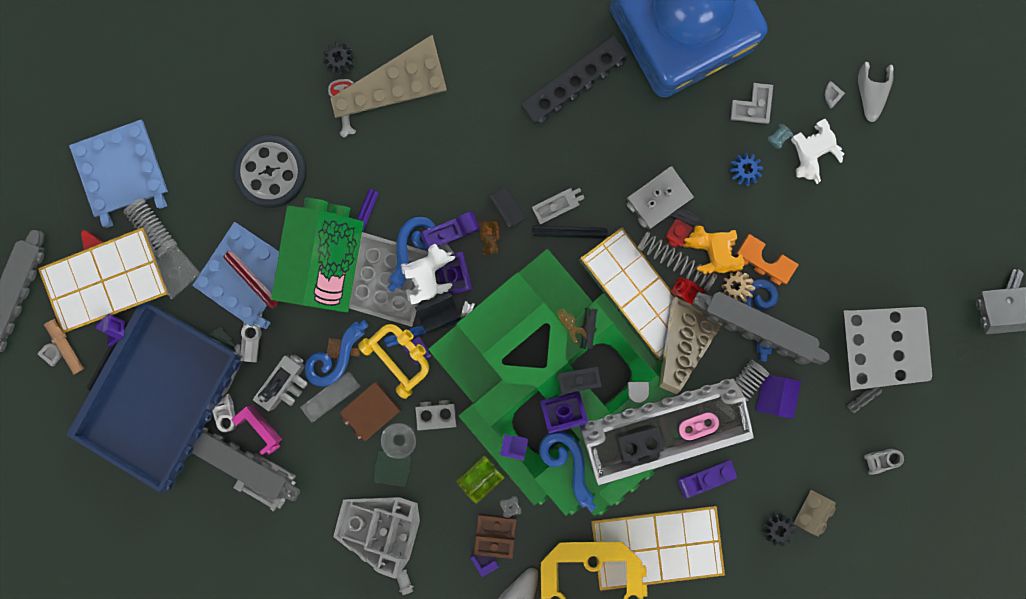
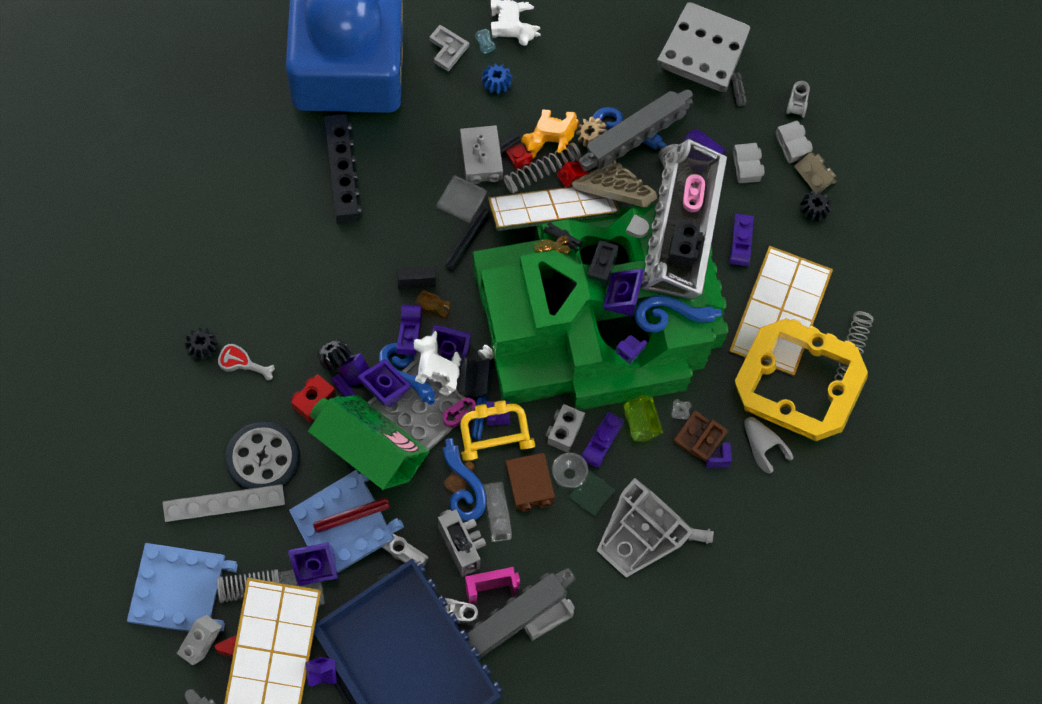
camera: 70 degrees left, 20 degrees down
dark tan wing [330,35,447,118] -> none
light grey hinge [532,188,585,225] -> none
orange arch [735,234,799,286] -> none
none -> light grey plate [162,484,285,522]
none -> light grey brick [177,615,223,665]
none -> dark purple slope [288,542,338,586]
none -> red brick [291,374,336,422]
none -> black gear [317,339,351,371]
none -> dark purple panel [338,353,370,386]
none -> dark purple slope [357,359,411,408]
none -> clear plate [437,175,487,223]
none -> magenta beam [443,398,476,428]
none -> dark purple plate [581,411,625,468]
none -> light grey brick [733,143,765,184]
none -> light grey brick [775,121,813,164]

